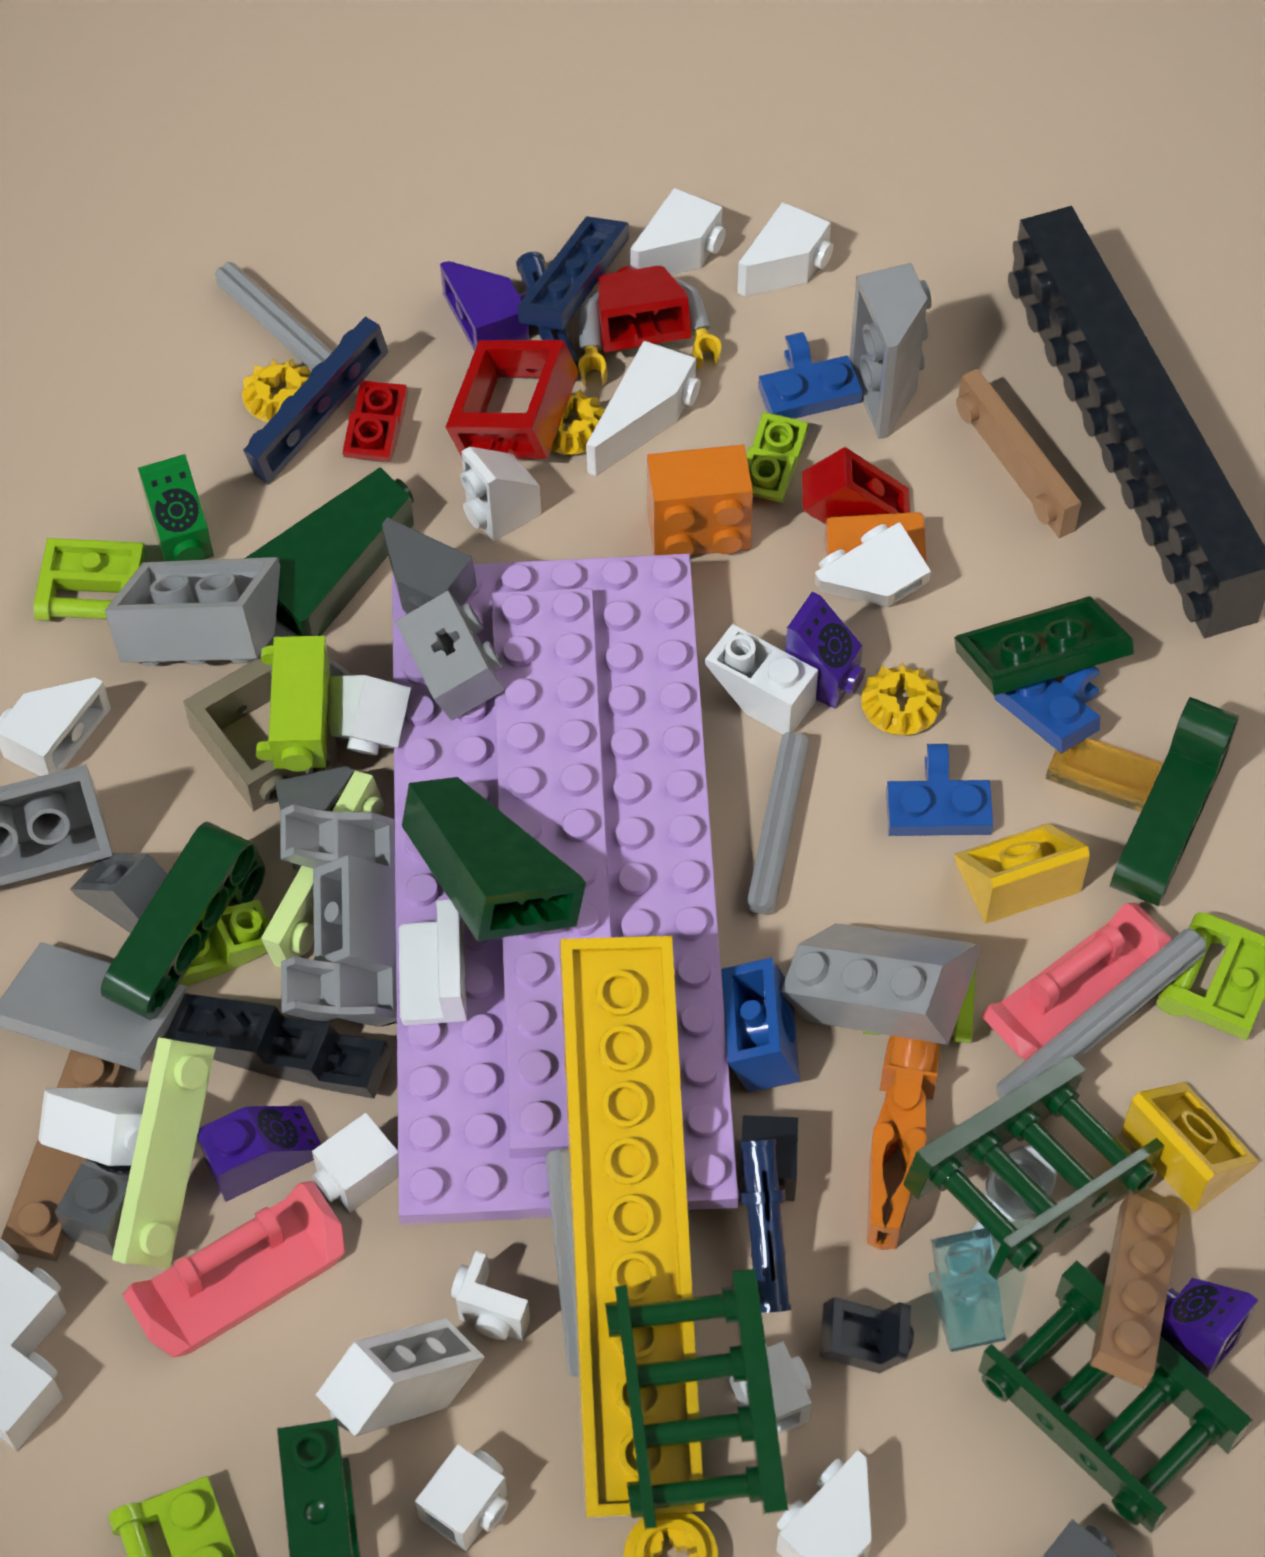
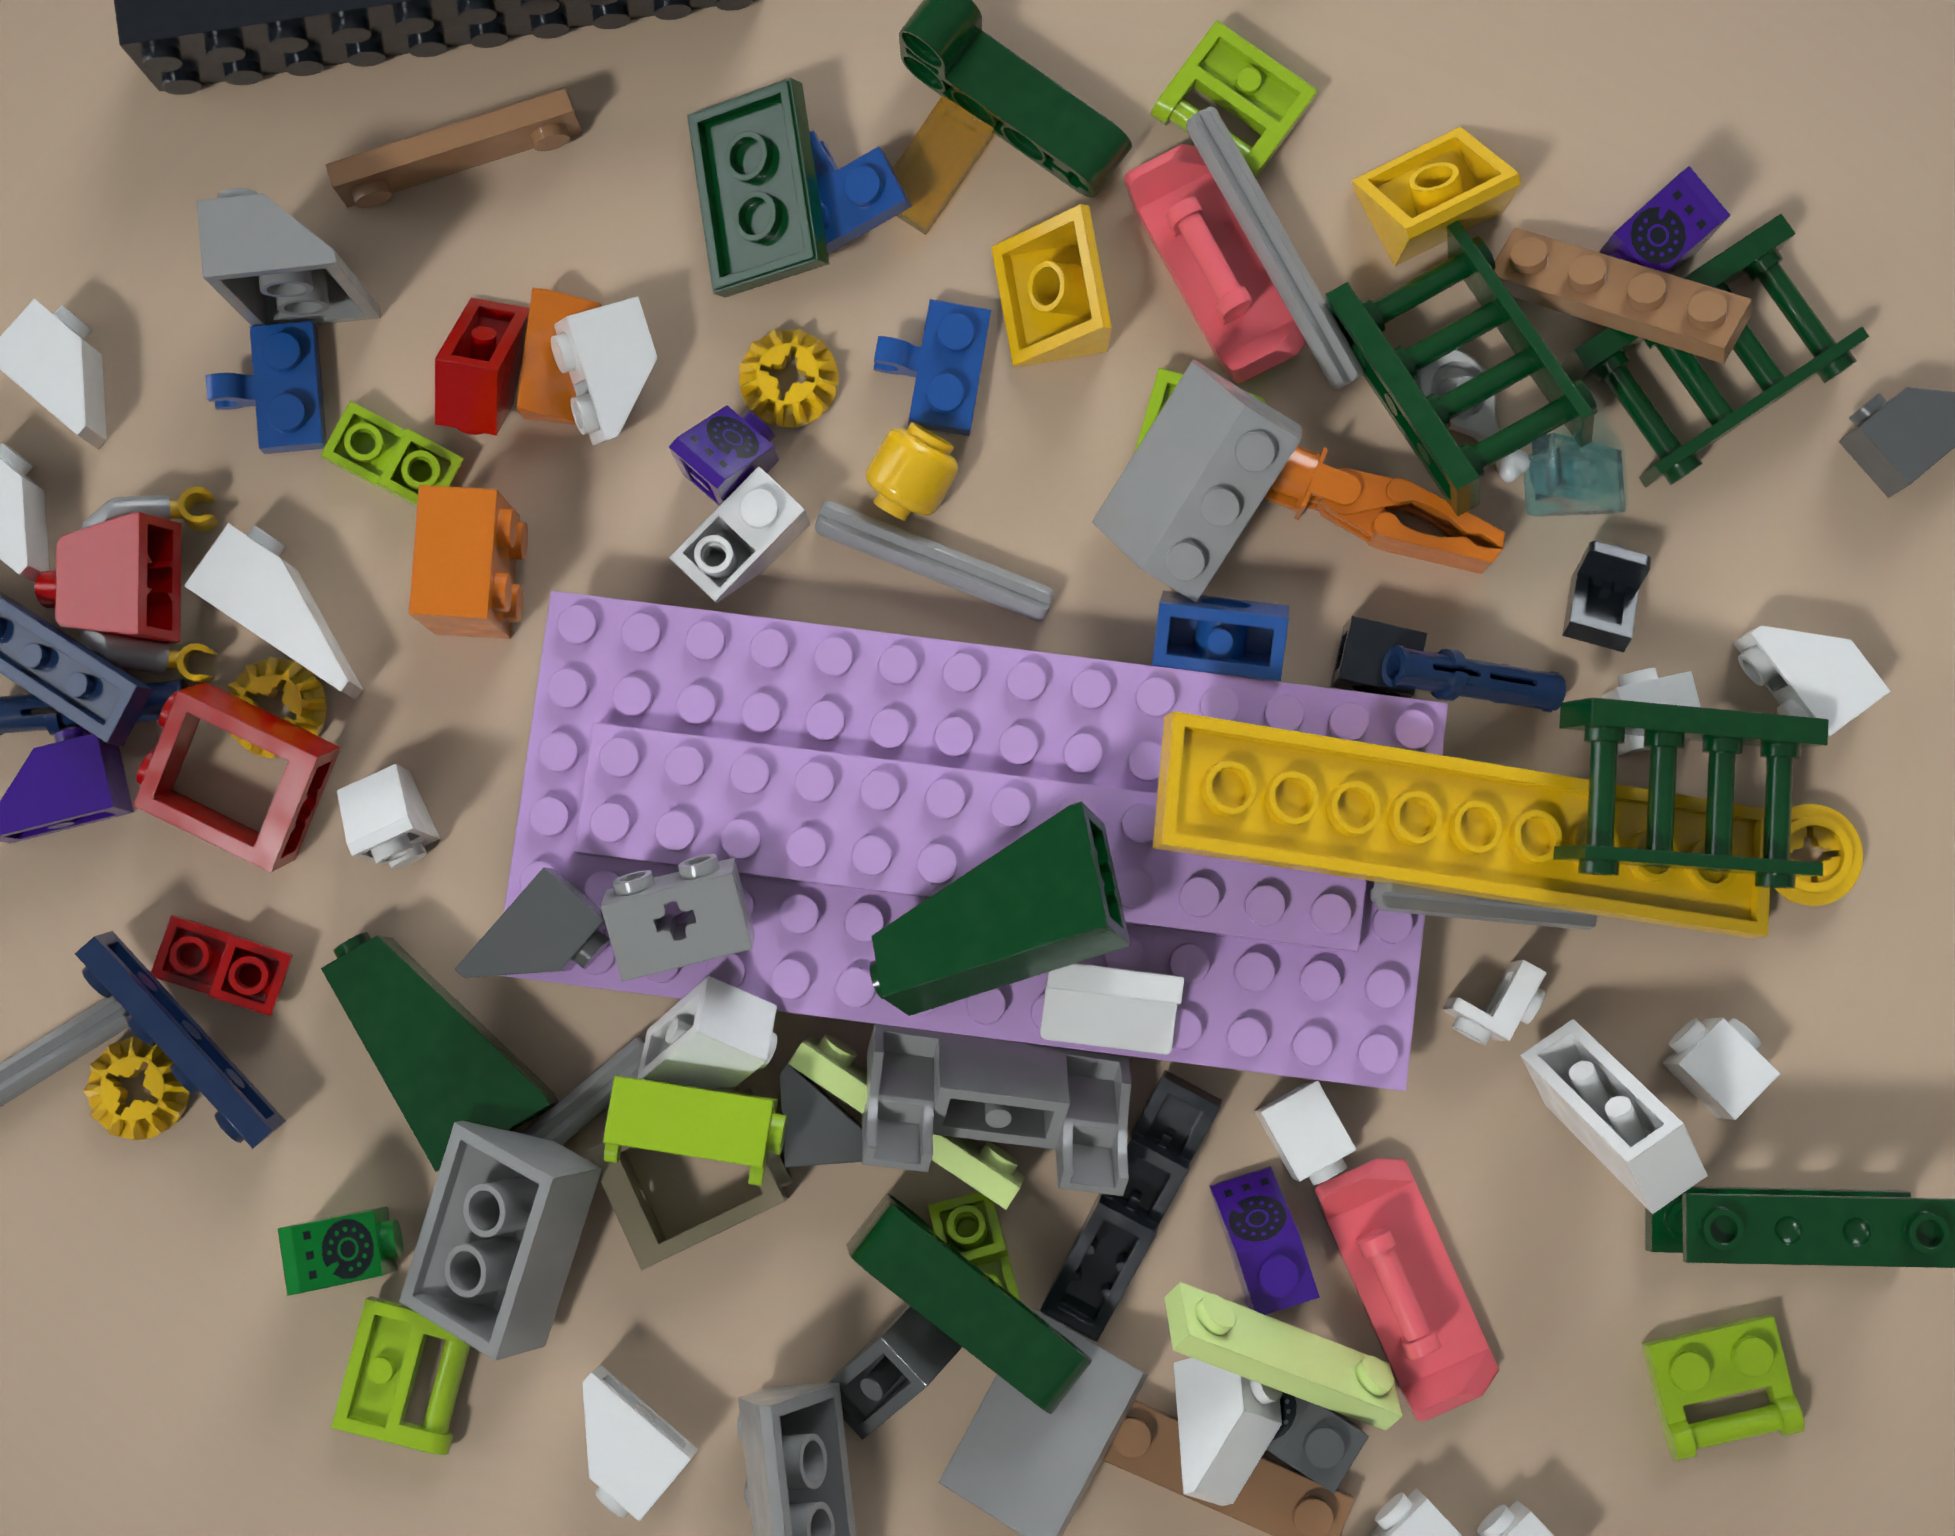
camera: 80 degrees left, 25 degrees up
none -> yellow head [865,422,959,521]

